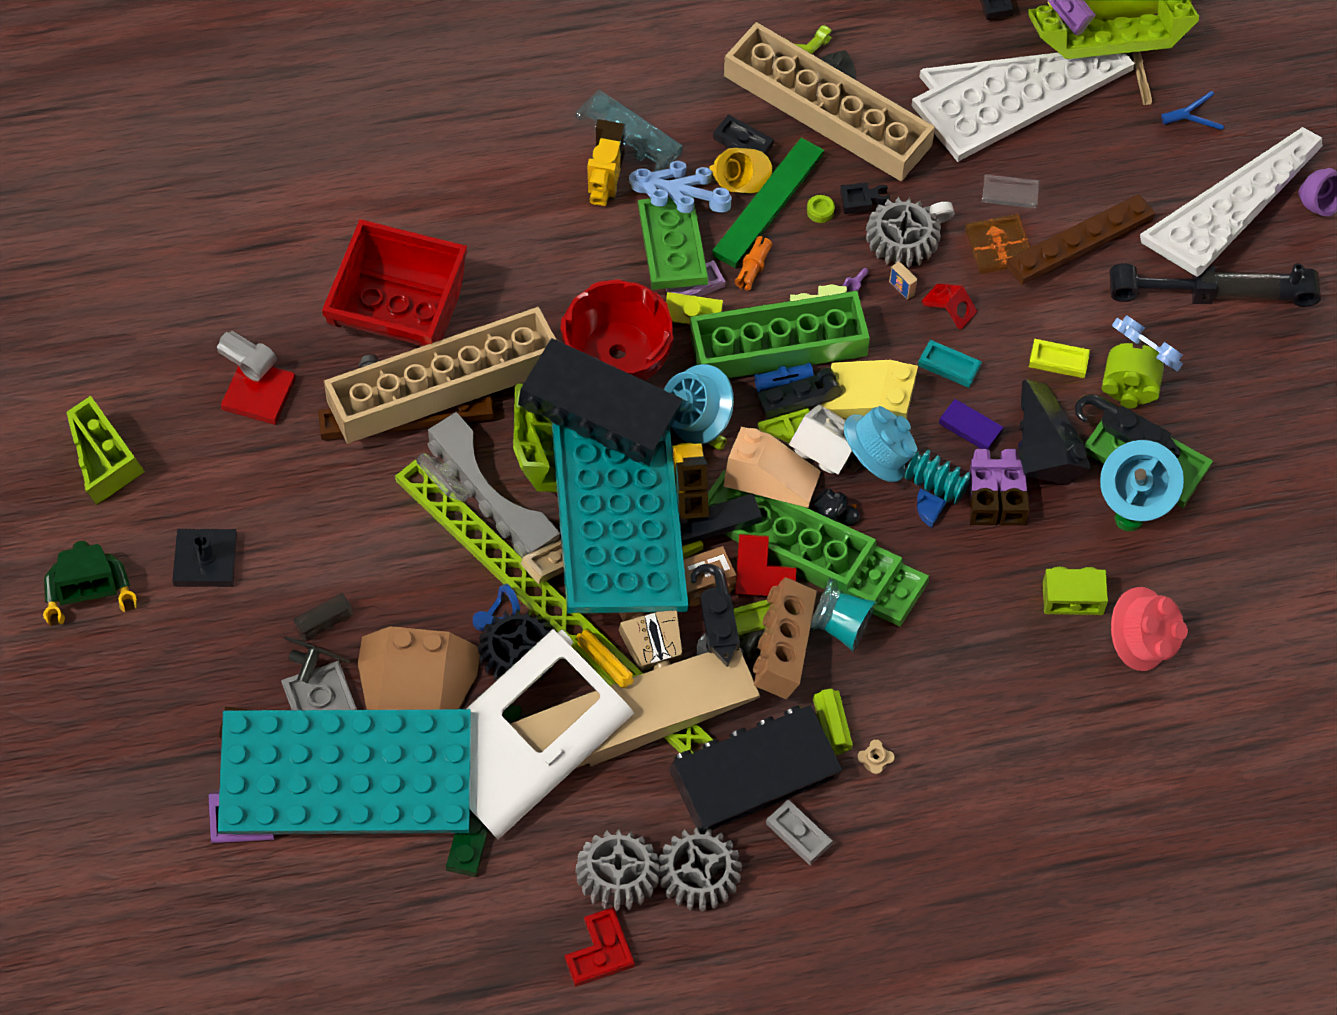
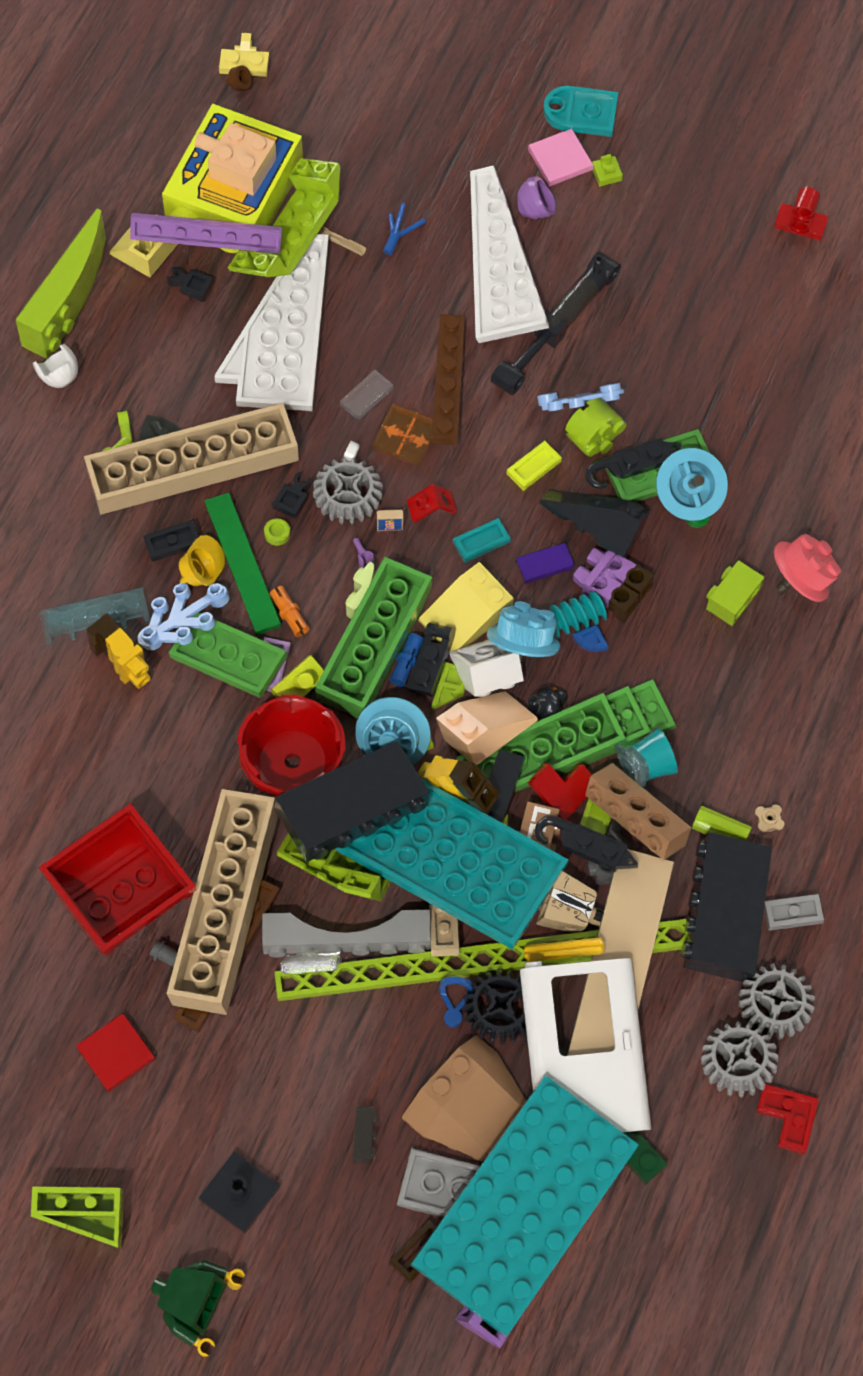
camera: 55 degrees left, 5 degrees up
light grey piece [217,331,277,381] -> none
pearl dark grey shield [283,636,350,683] -> none

